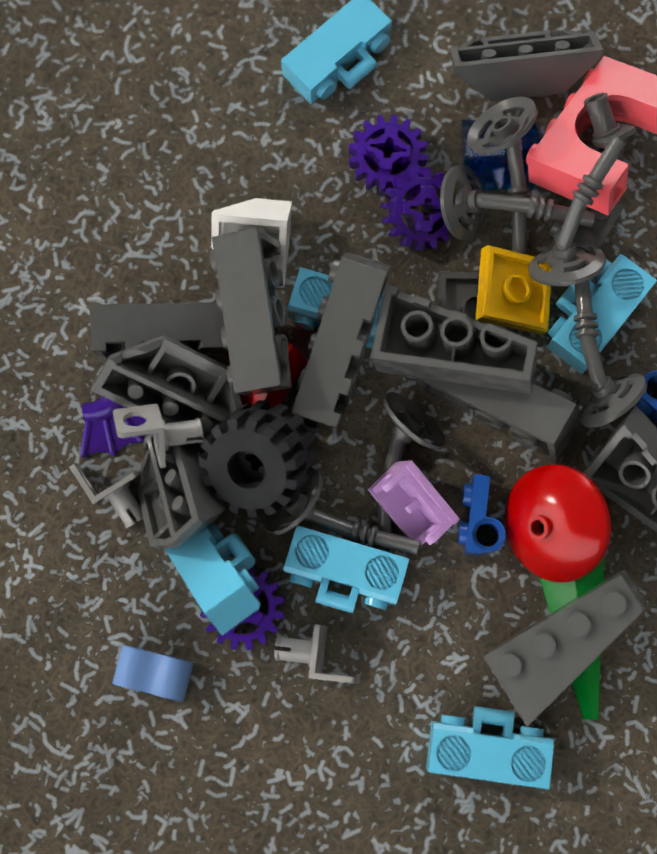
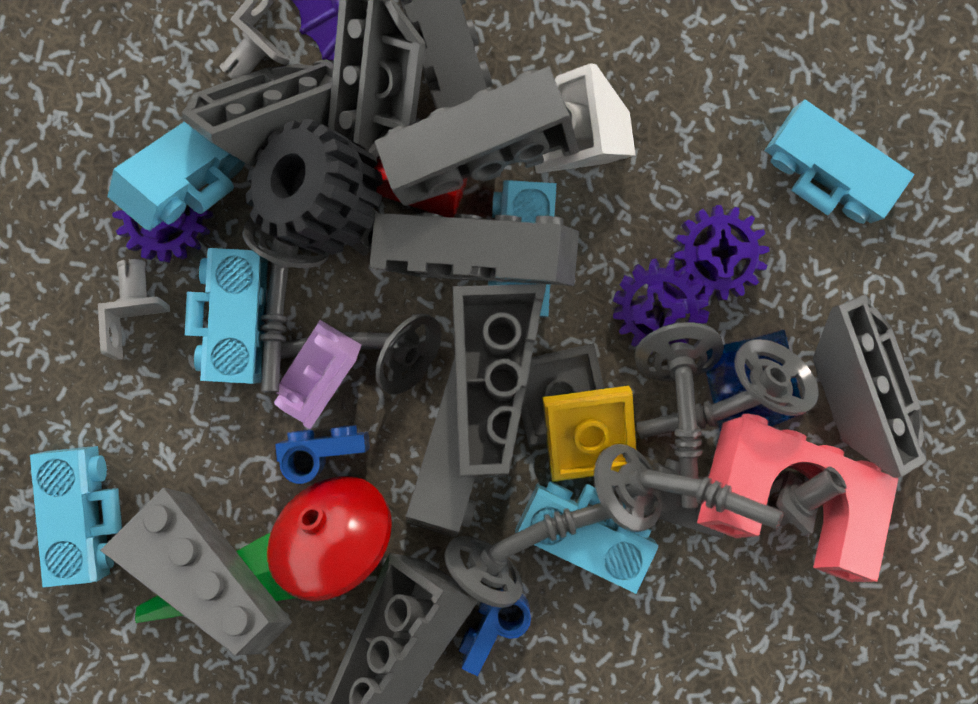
camera: 70 degrees right, 10 degrees up
medium blue axle [112,644,194,702] -> none
light grey bracket [113,404,203,468] -> none

